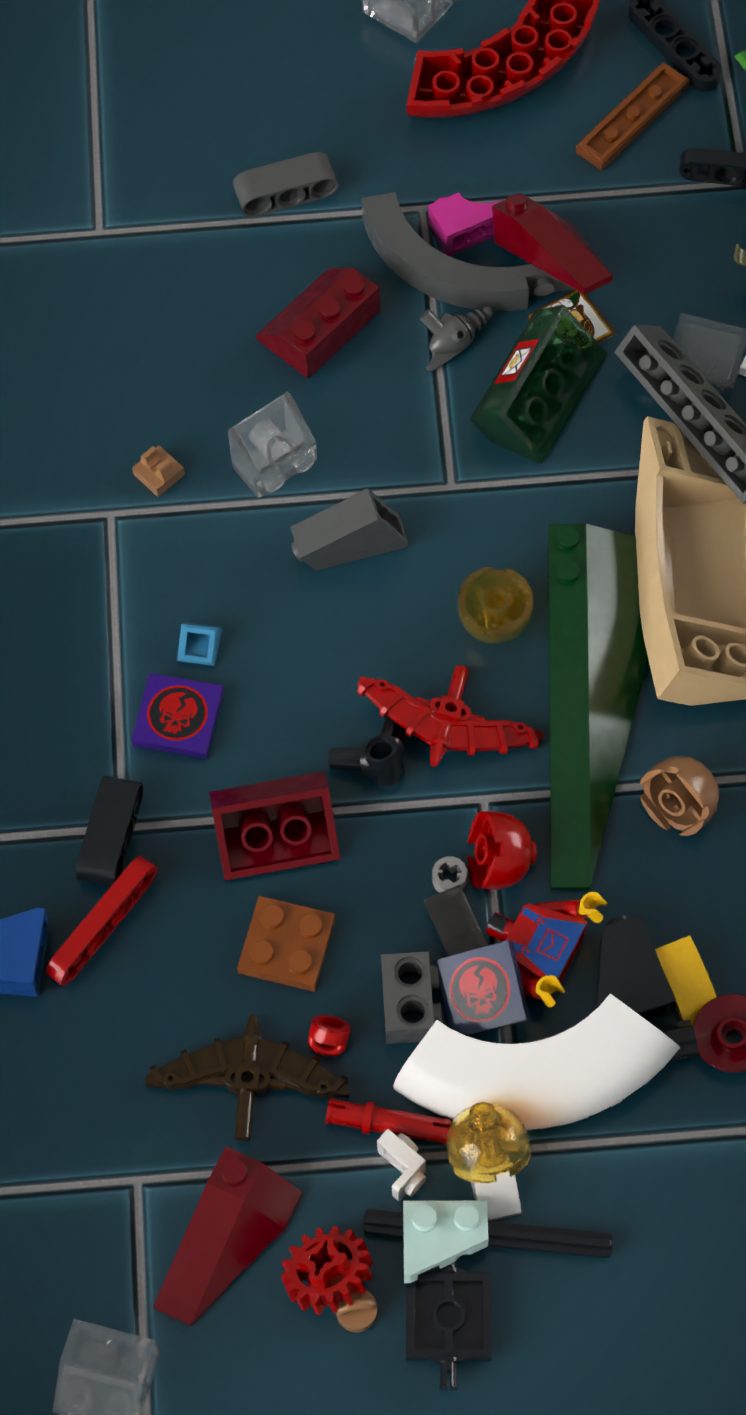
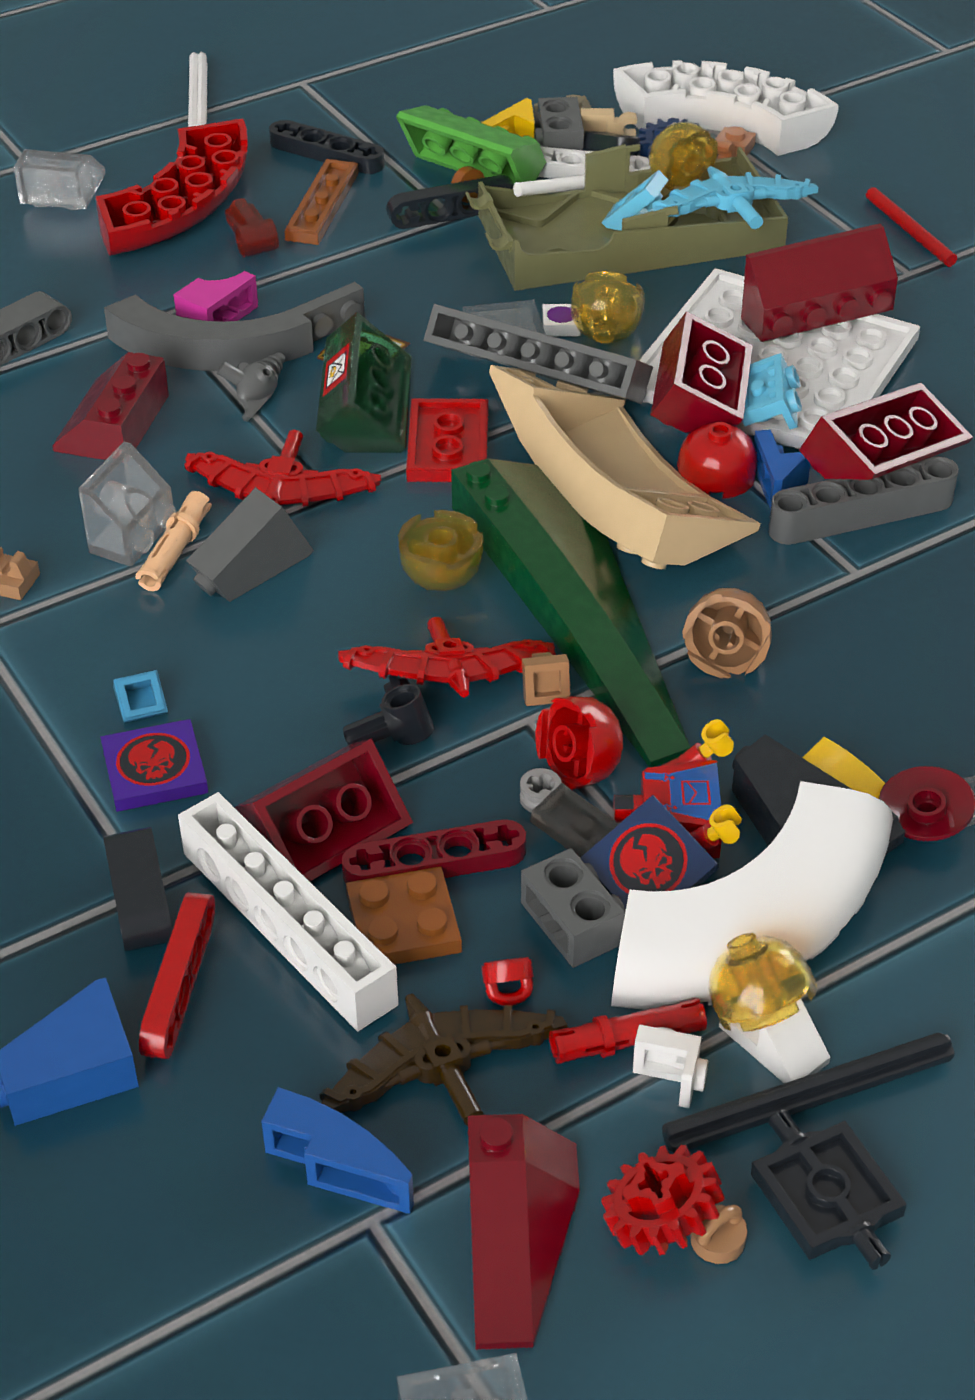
camera: 30 degrees left, 20 degrees down
light aqua wing [403,1200,488,1283] -> none
dark red wedge [492,193,613,295] -> none
none -> light nougat pin [136,491,212,591]
none -> white brick [178,792,398,1032]
none -> red bar [185,430,382,507]
none -> clear red piece [225,198,279,257]
none -> blue slope [261,1087,414,1214]
none -> dark red beam [342,820,526,884]
none -> red tile [406,398,488,482]
none -> medium nougat tile [522,652,570,706]

